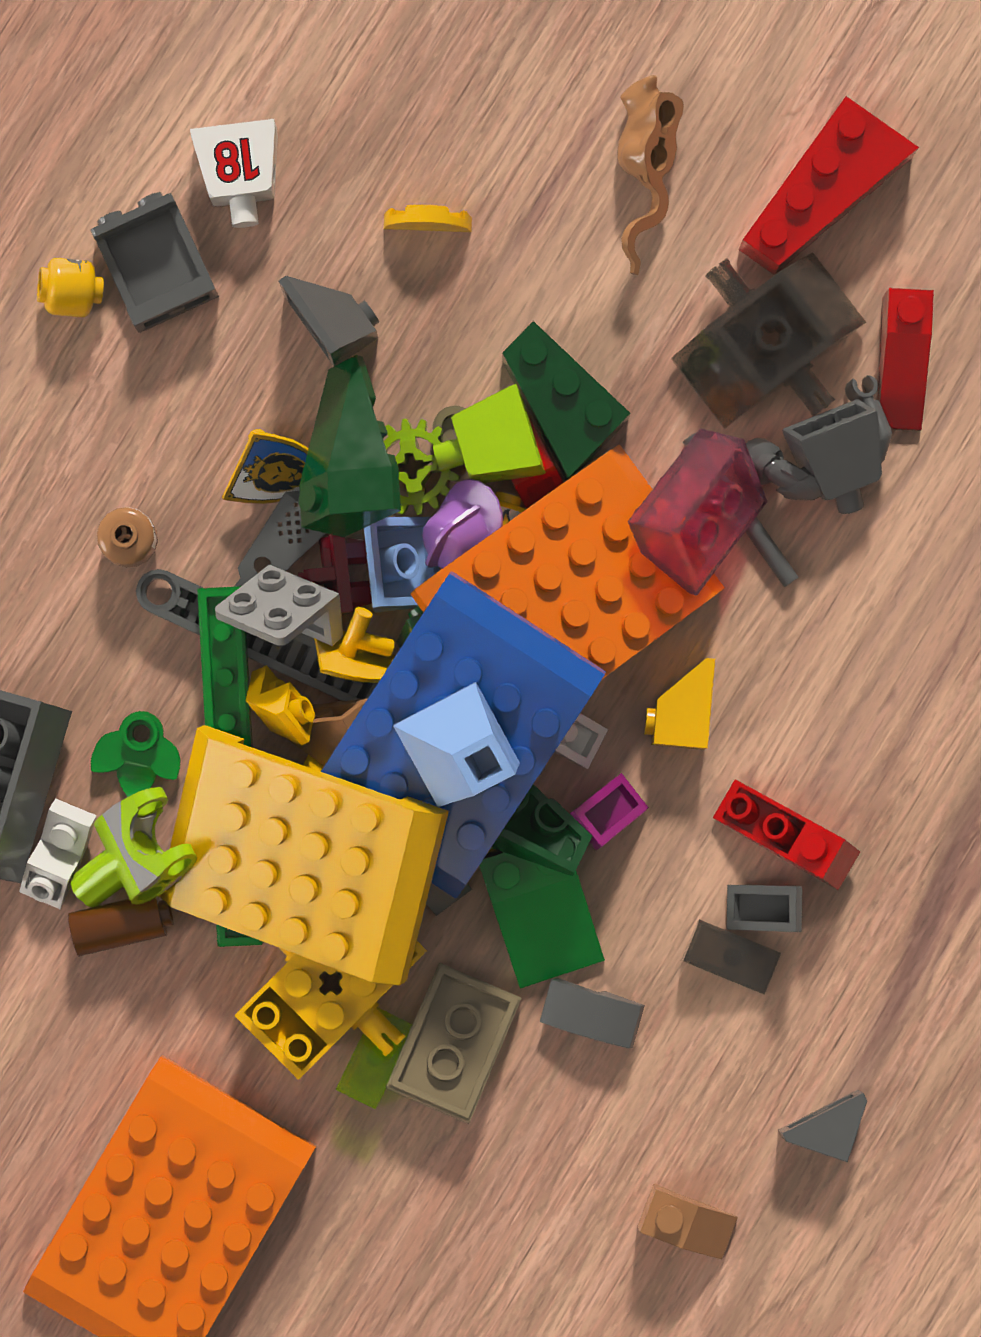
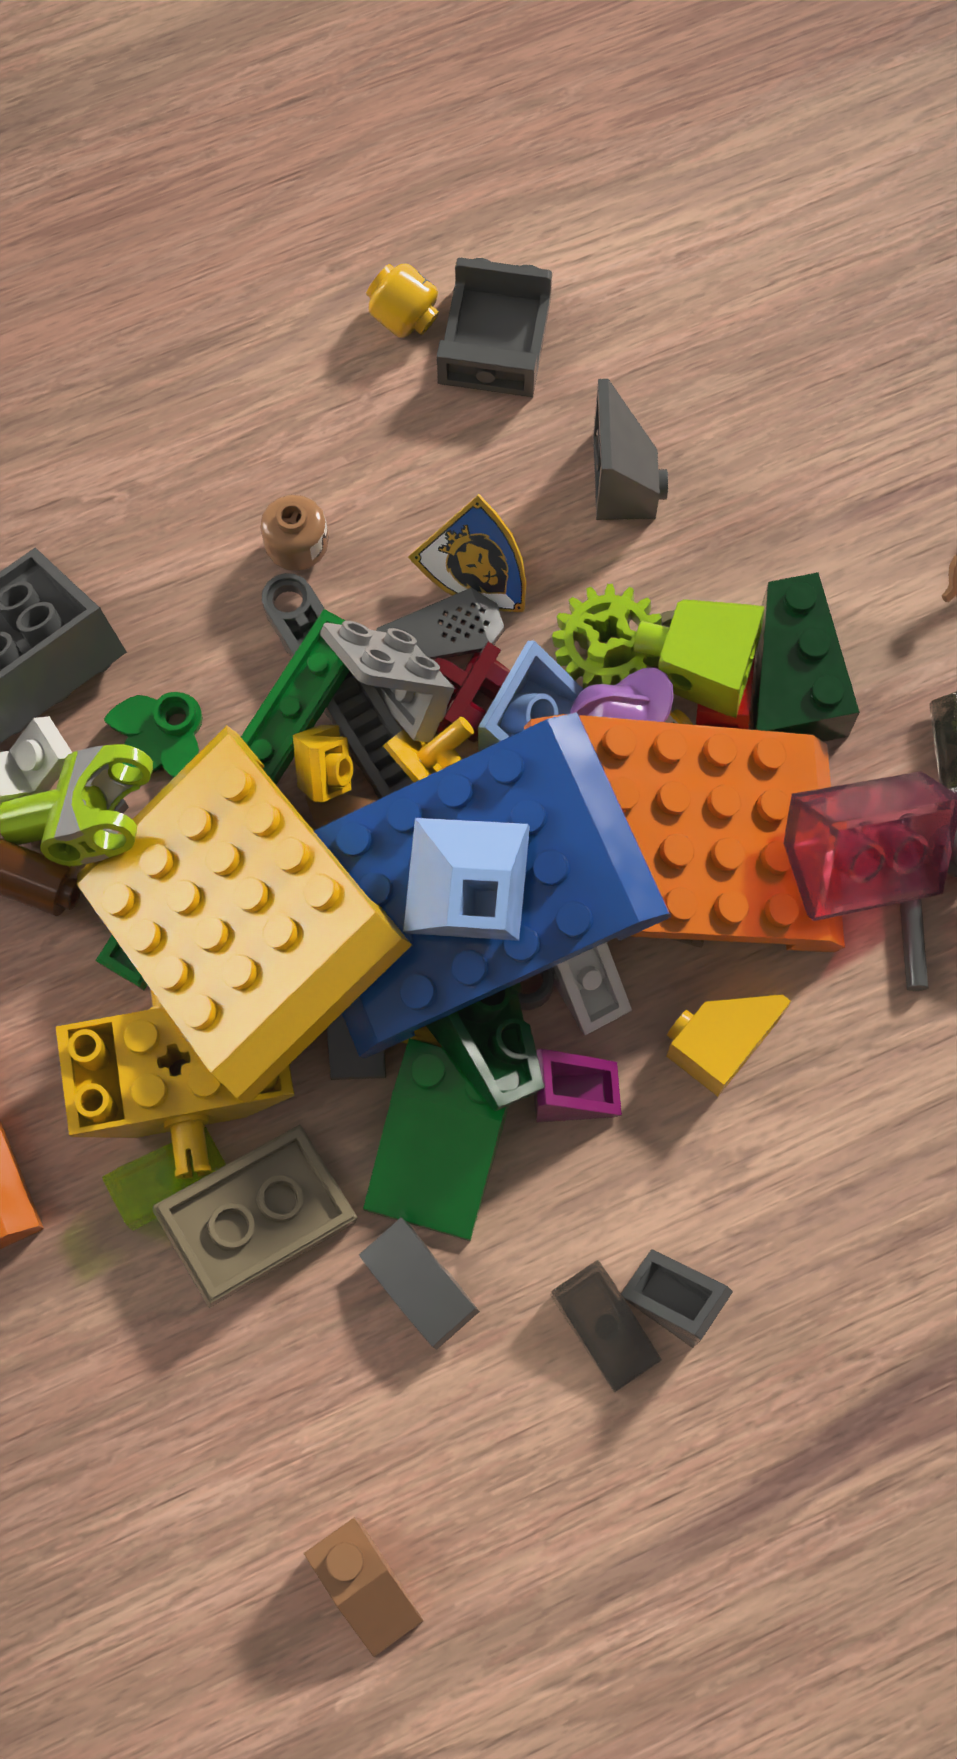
camera: 35 degrees right, 15 degrees down
white torso [190,119,278,228] -> none
dark green wedge [299,355,401,537] -> none
yellow tile [383,205,472,232] -> none
red slope [713,779,860,890] -> none
dark grey slope [778,1090,867,1162] -> none

